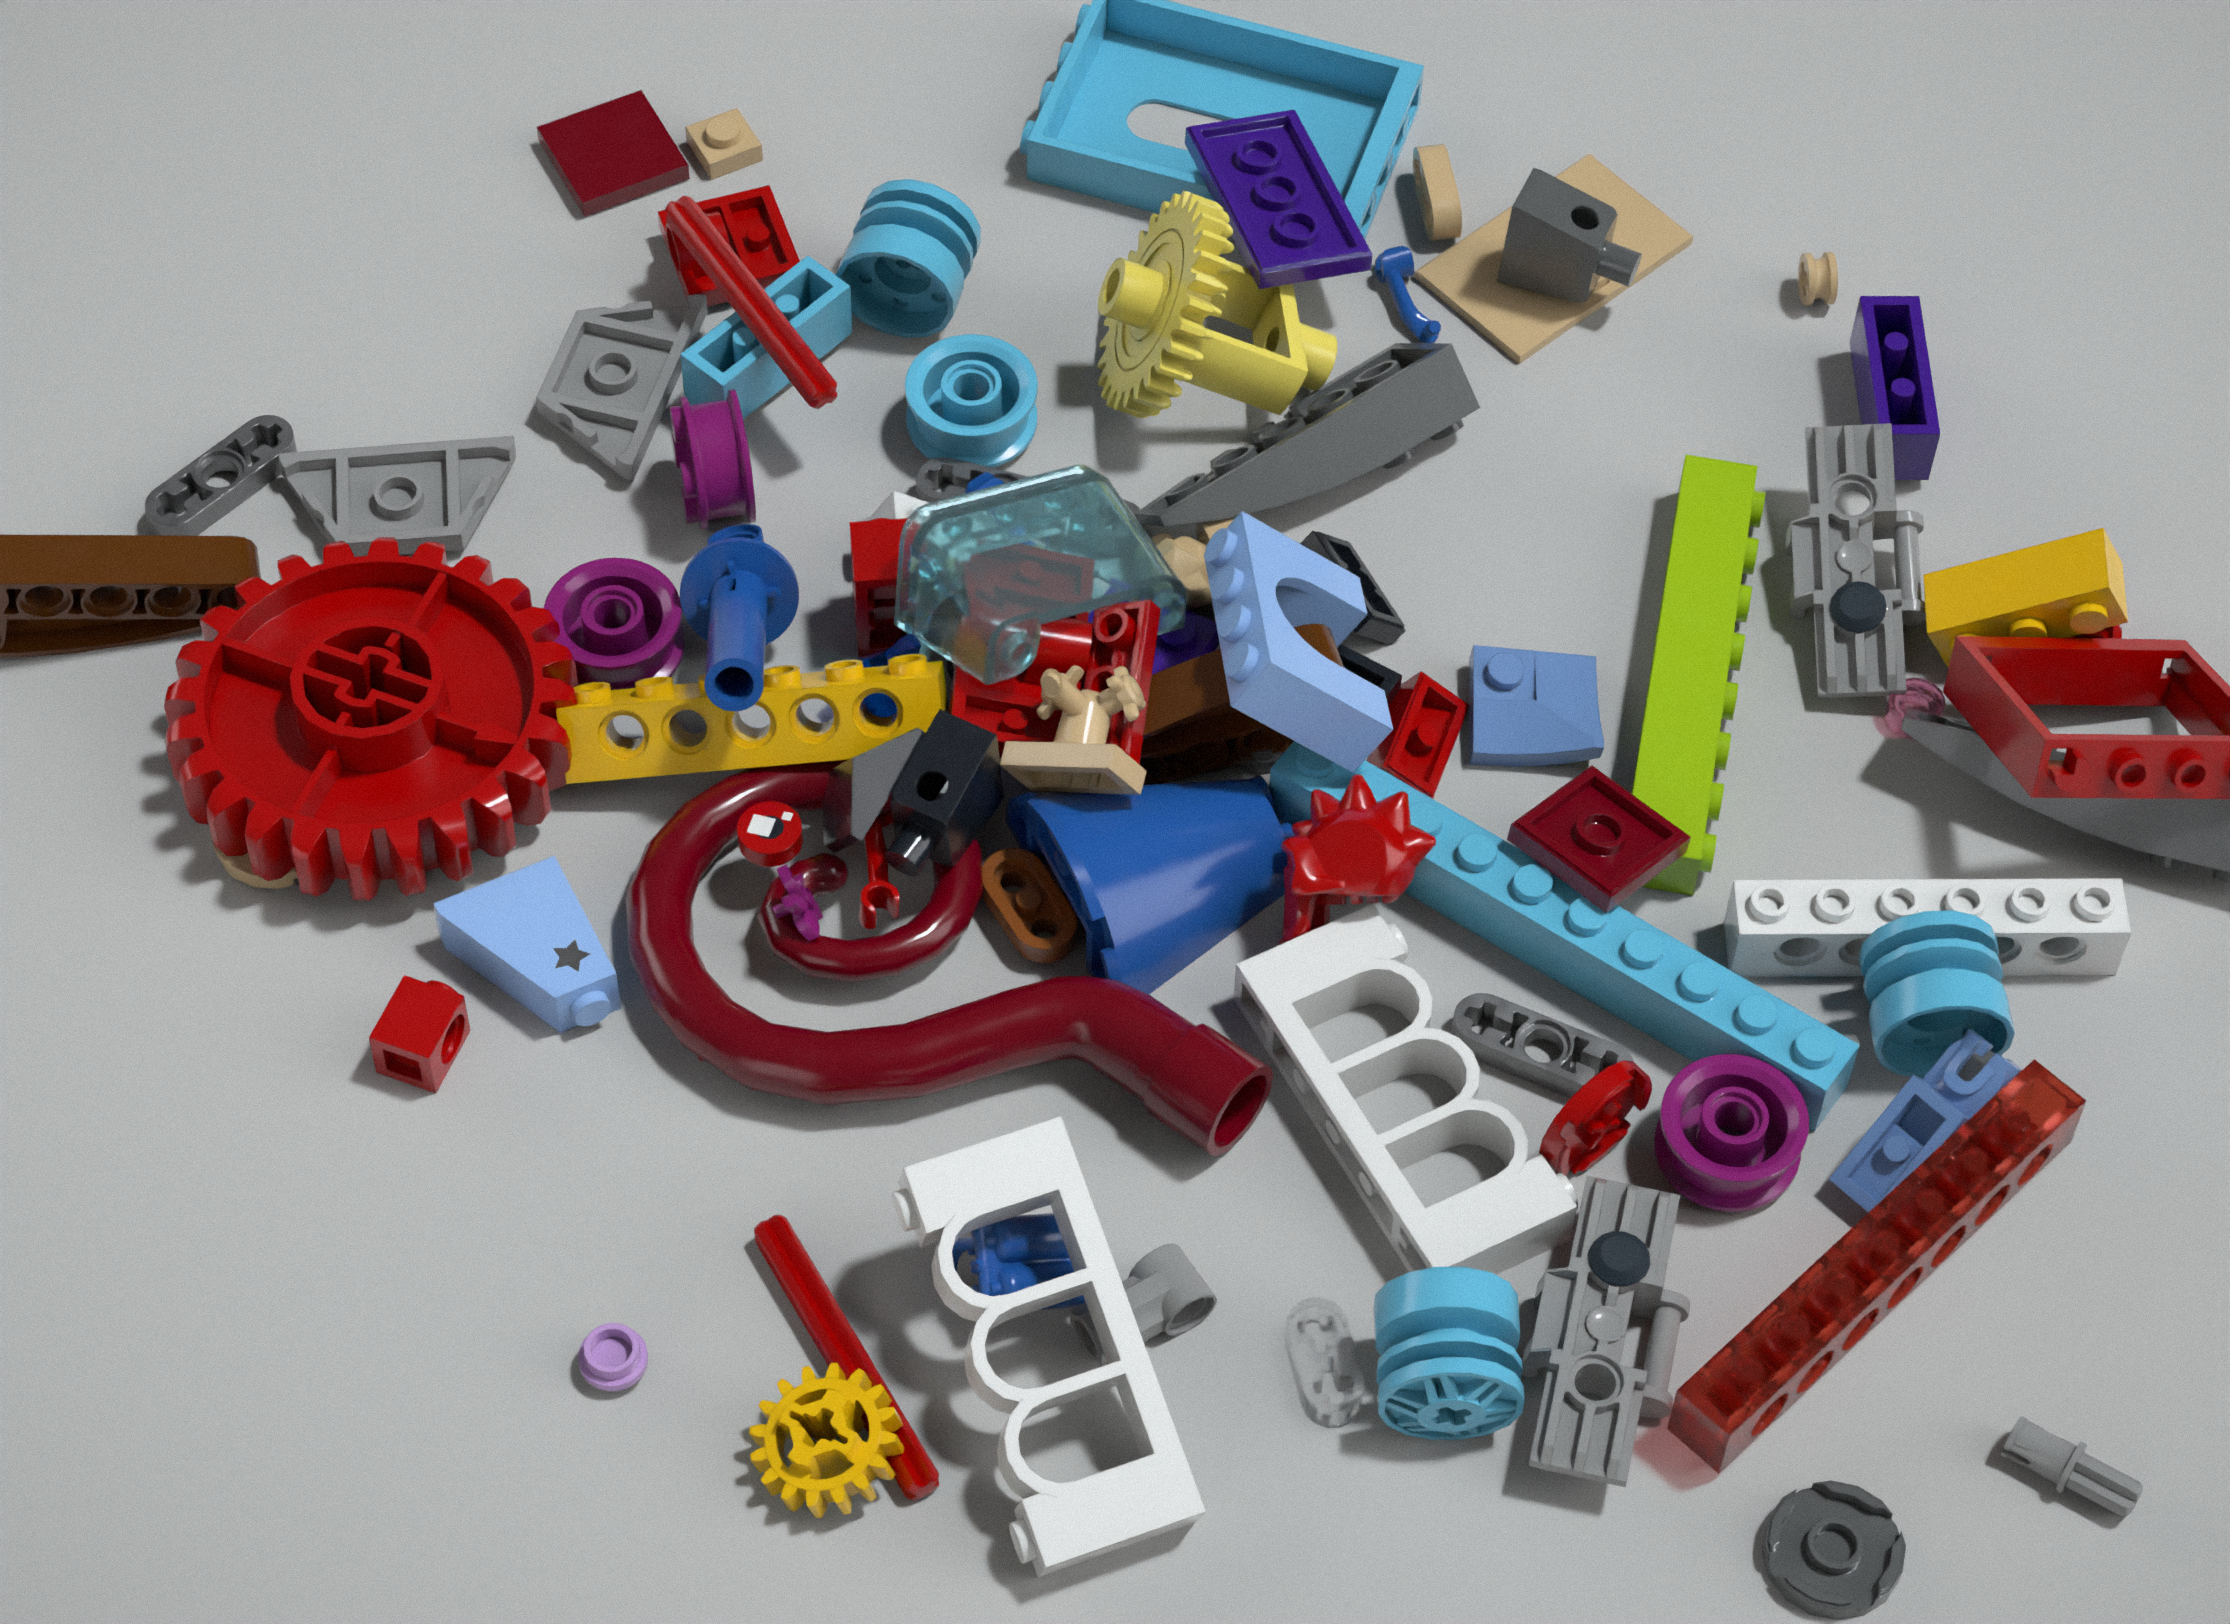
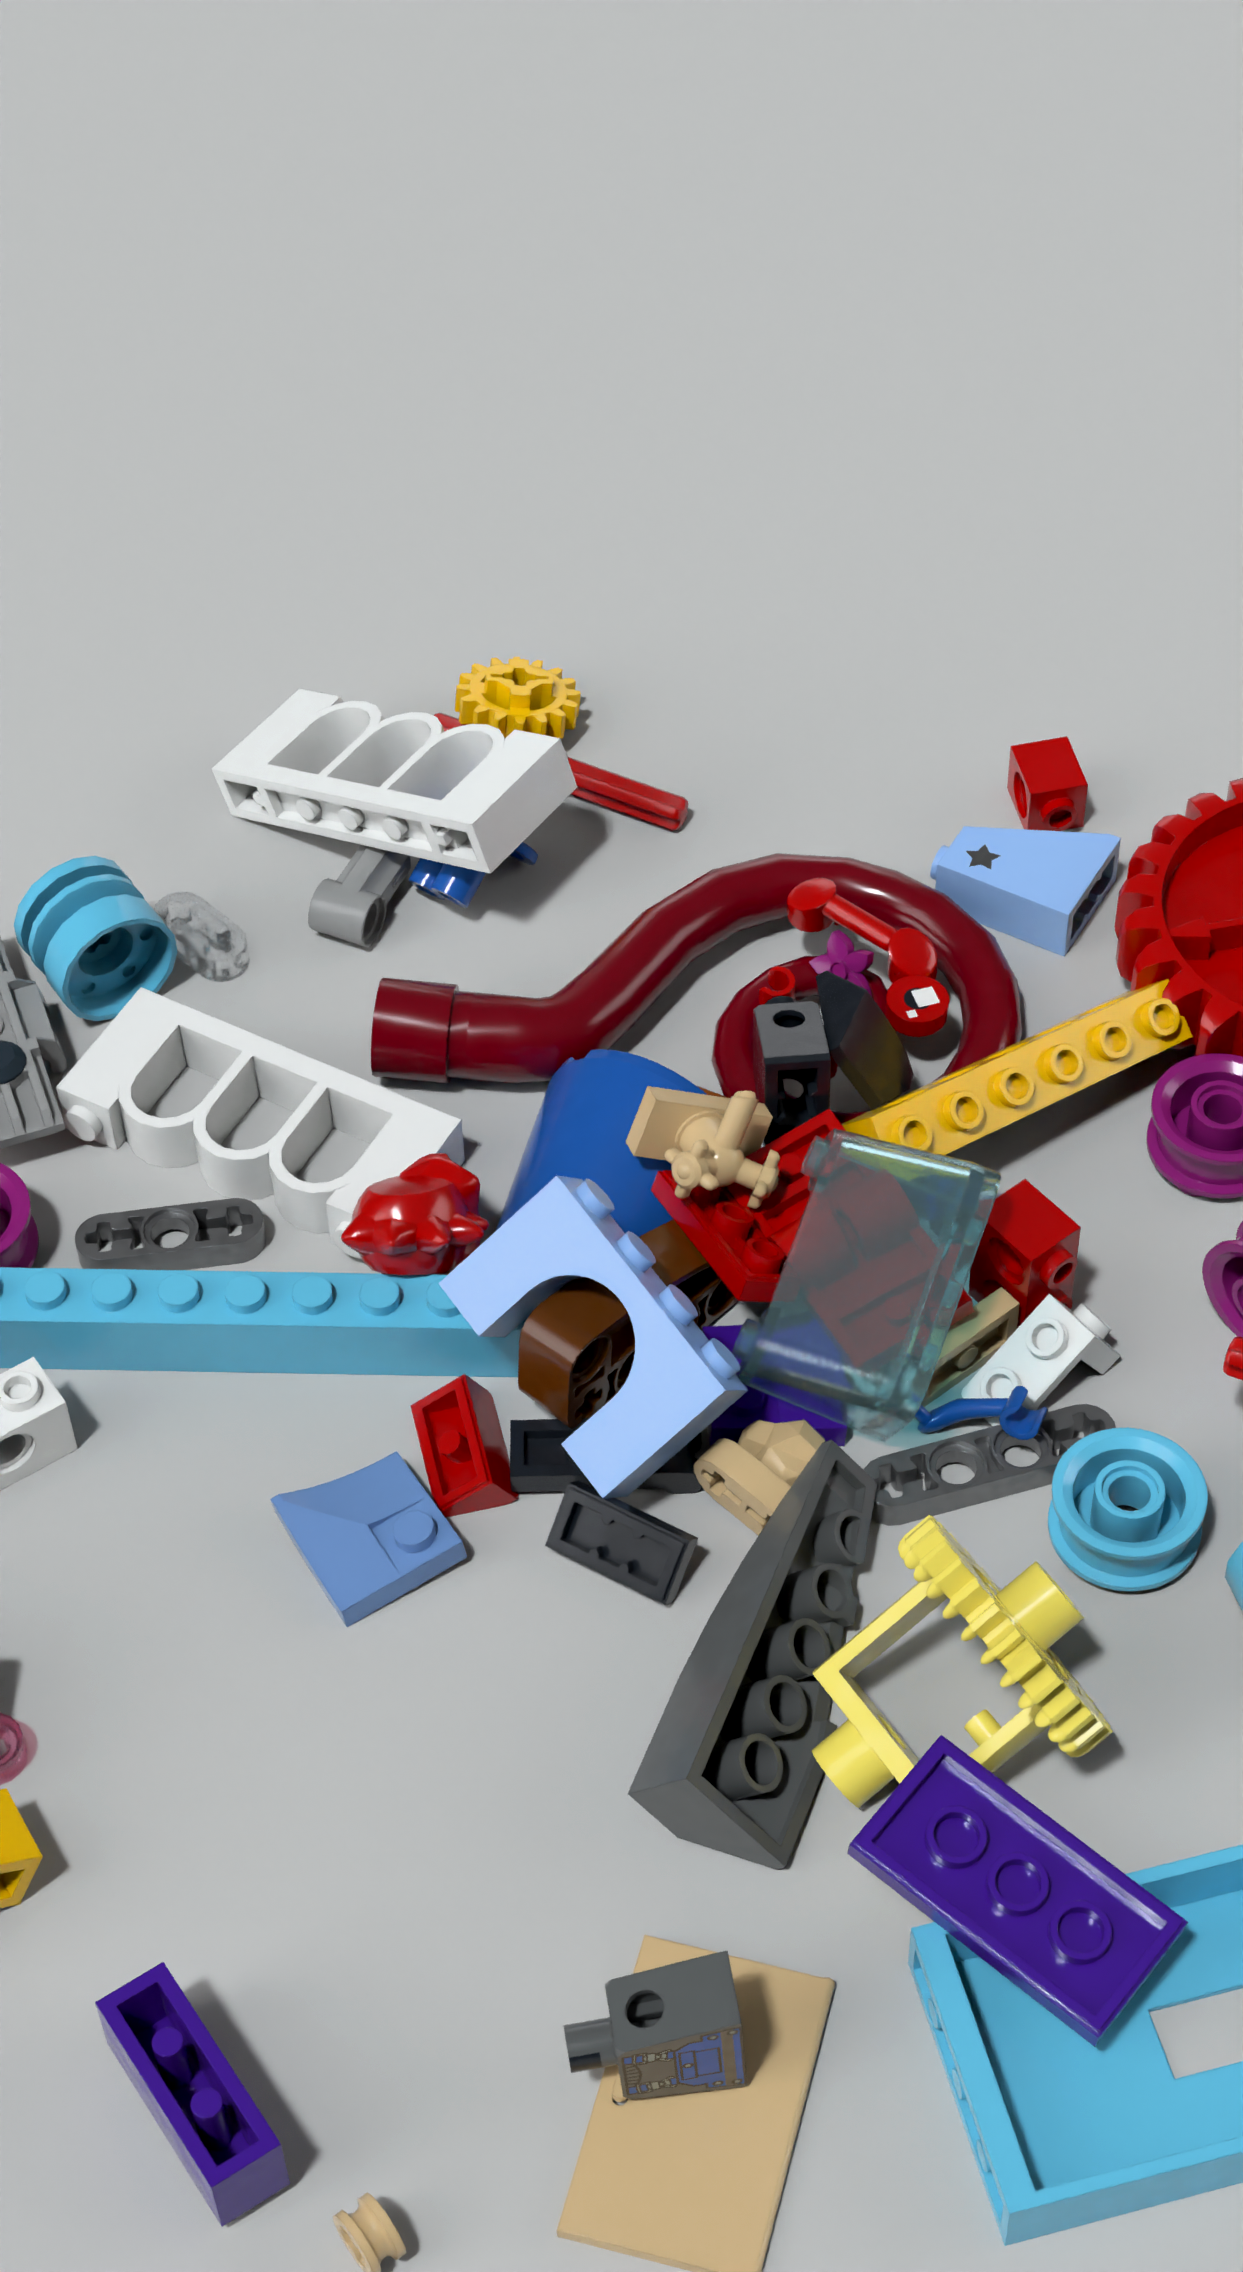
camera: 150 degrees right, 5 degrees down
lavender plate [578,1323,648,1391] -> none
blue piece [680,524,799,711] -> none
blue piece [1374,246,1441,343] -> none
tan beam [1412,144,1462,241] -> none
dark red tile [1507,766,1691,913] -> none
red tile [1539,1060,1652,1176] -> none
lime brick [1631,454,1766,896] -> none
light grey piece [1785,423,1926,698] -> none
none -> red bar [787,878,938,983]

